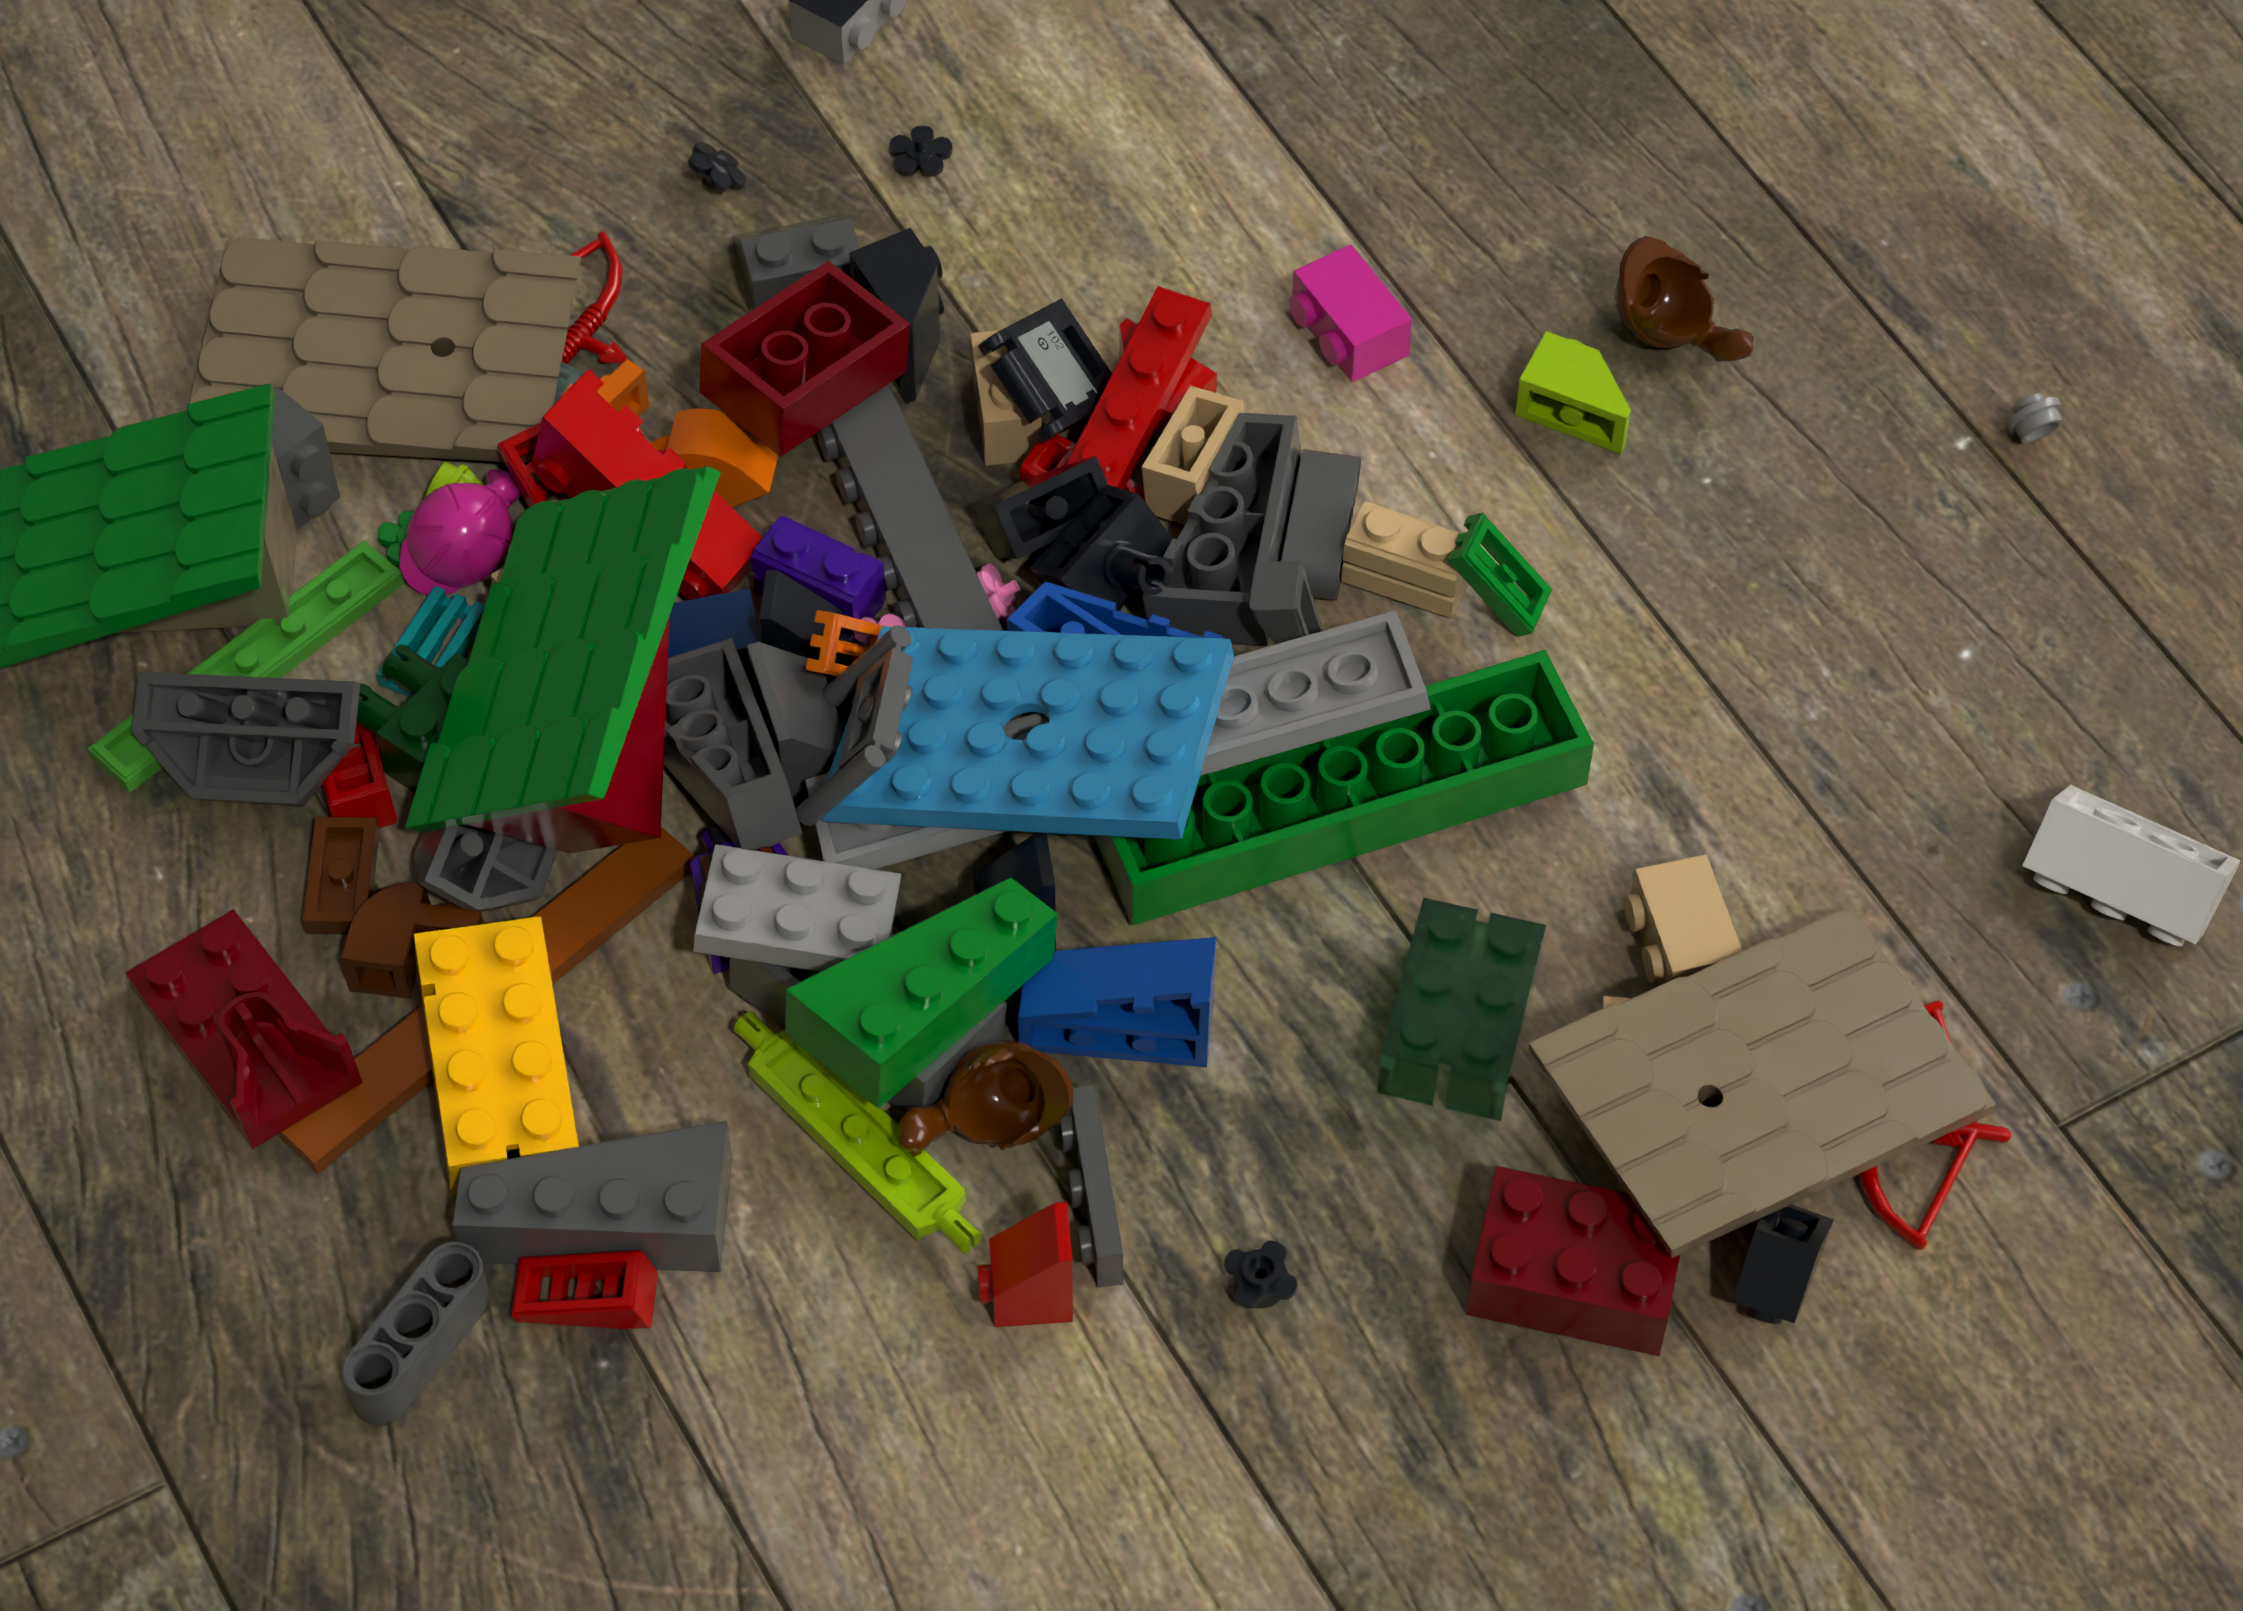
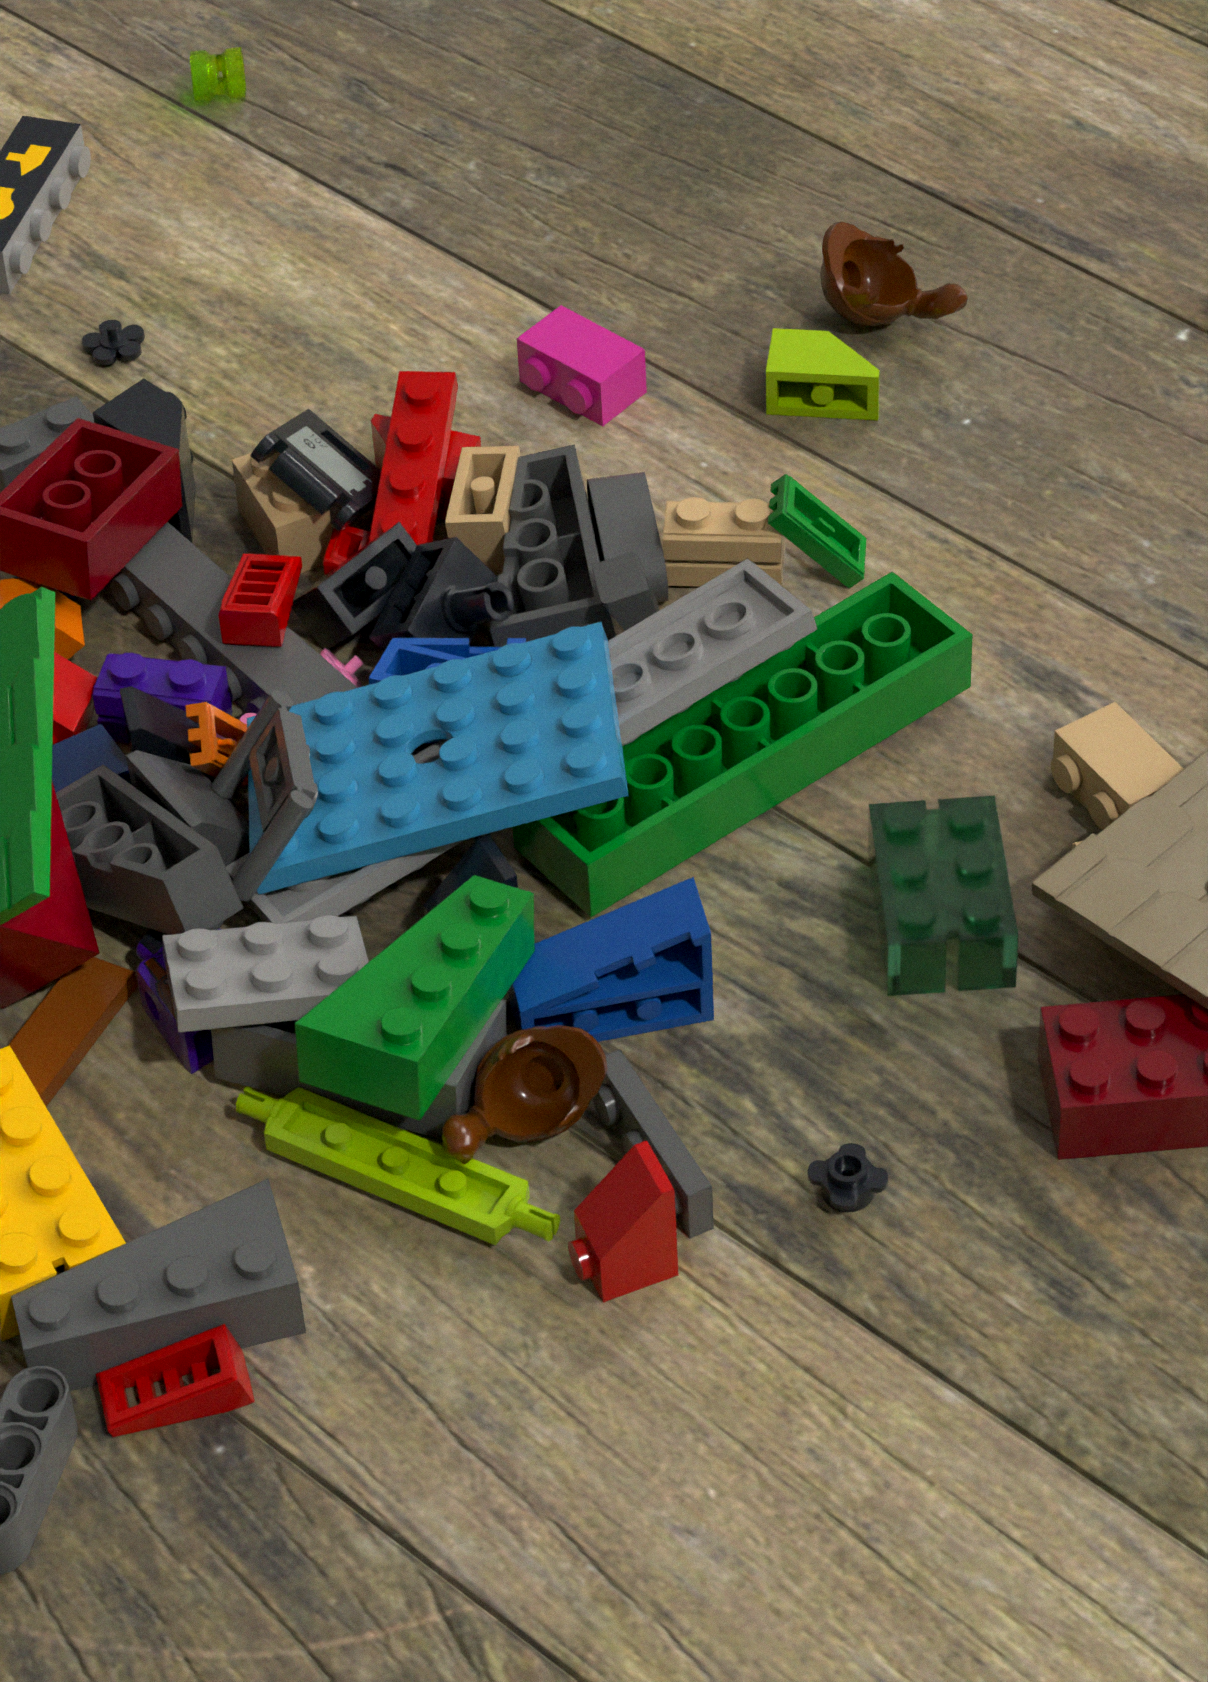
camera: 15 degrees left, 10 degrees down
none -> red slope [218,553,302,647]

